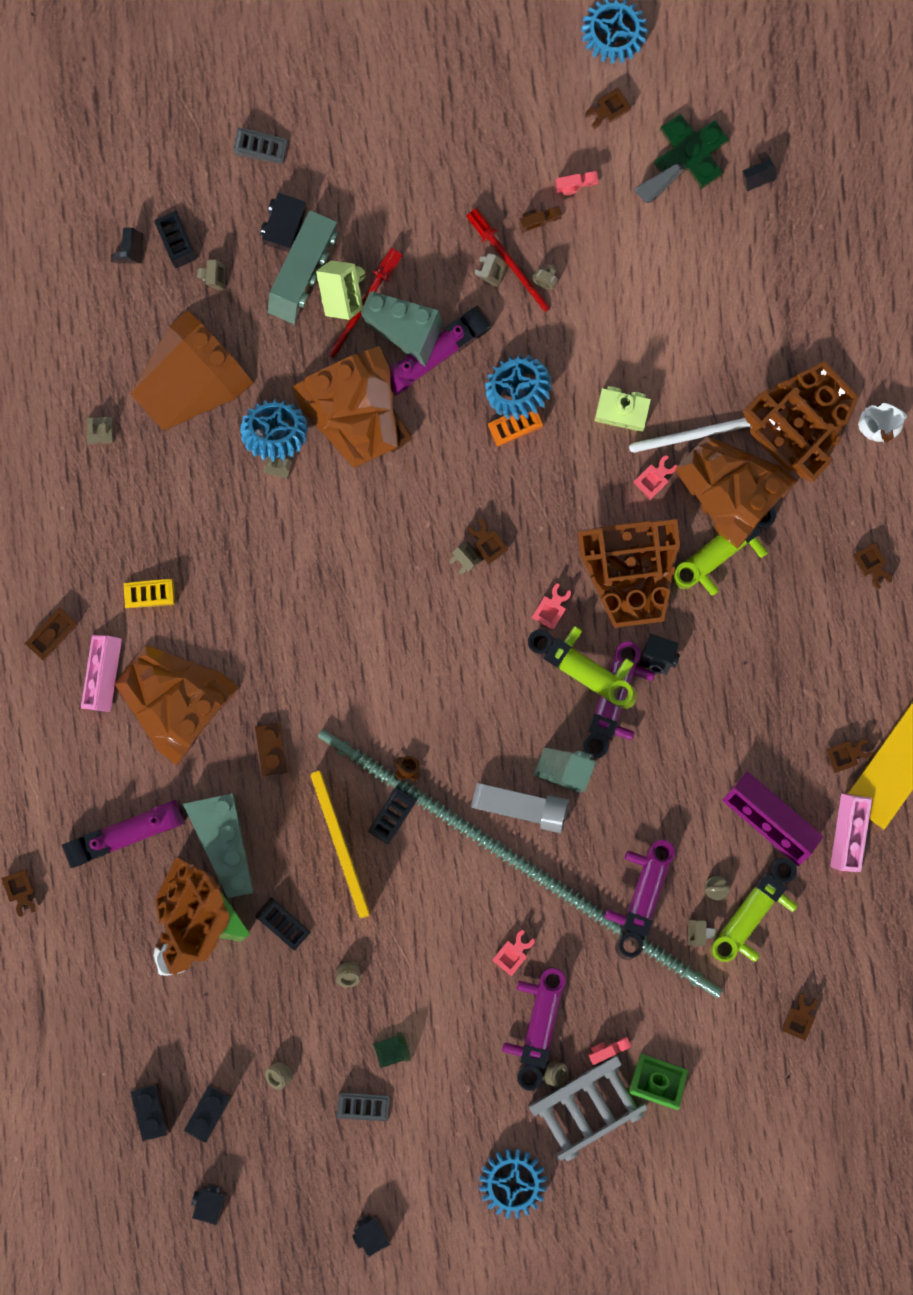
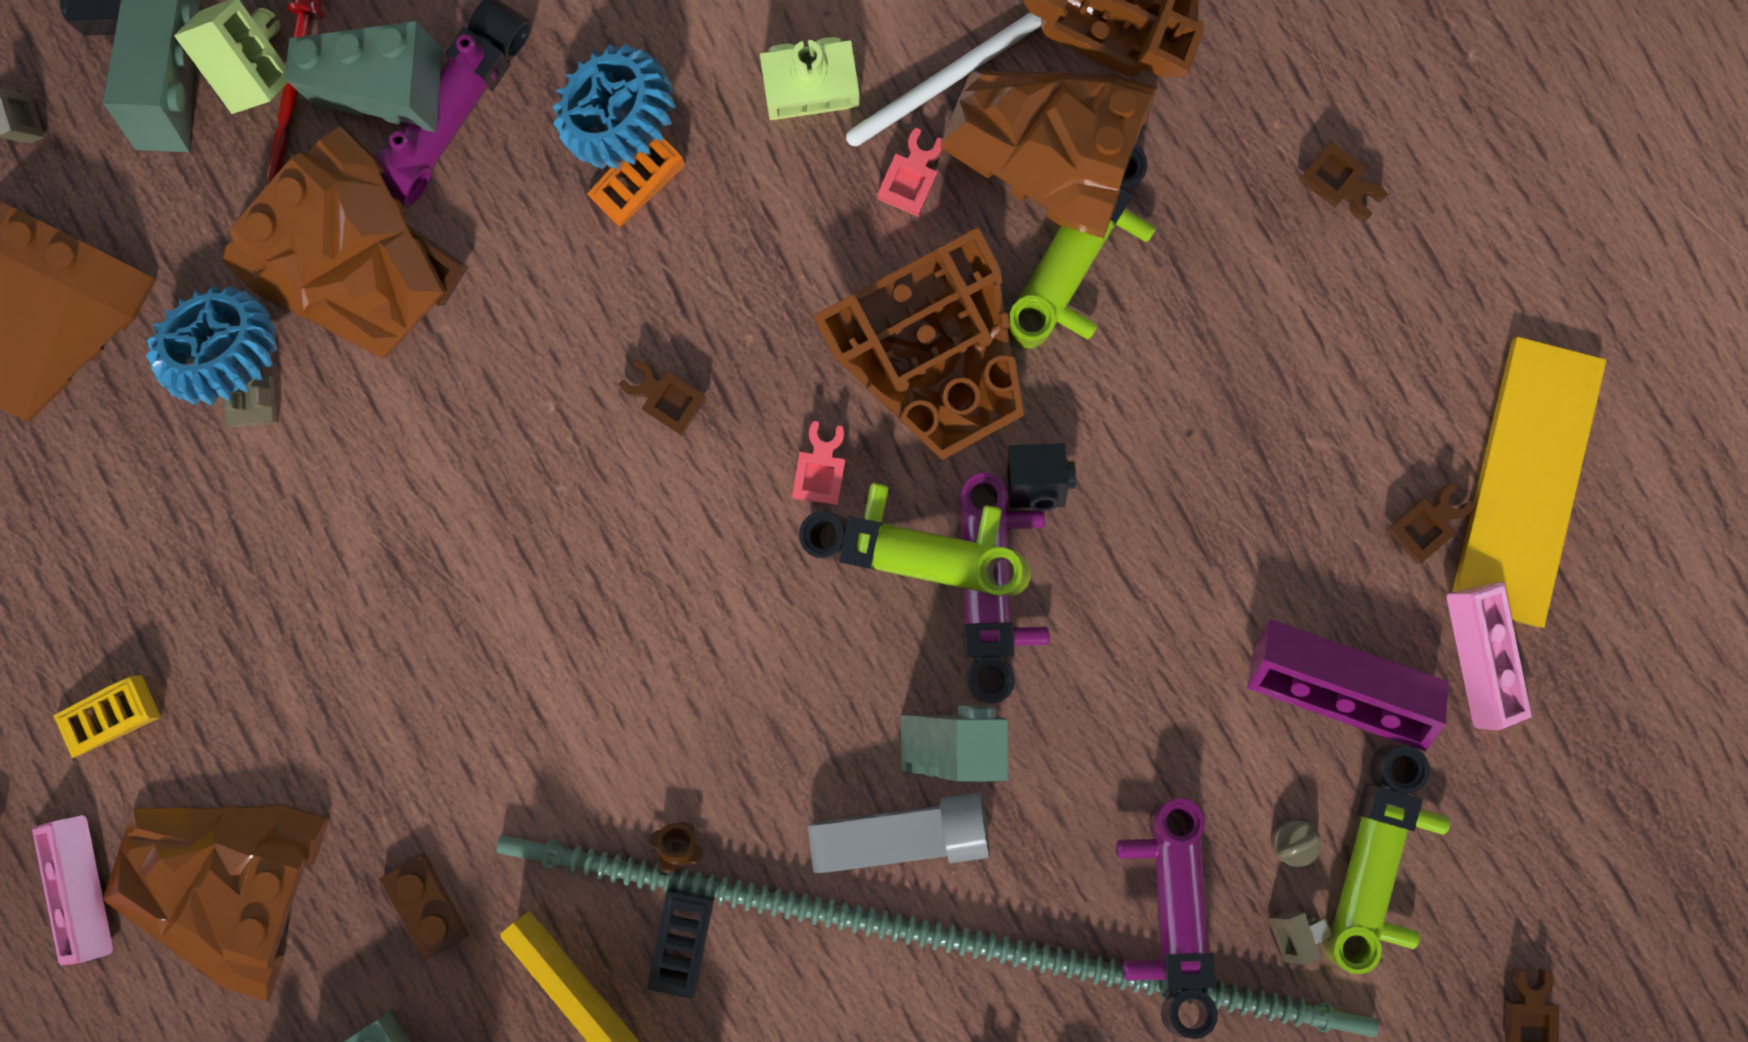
camera: 25 degrees left, 0 degrees up
dark tan tile [449,541,484,574] -> none

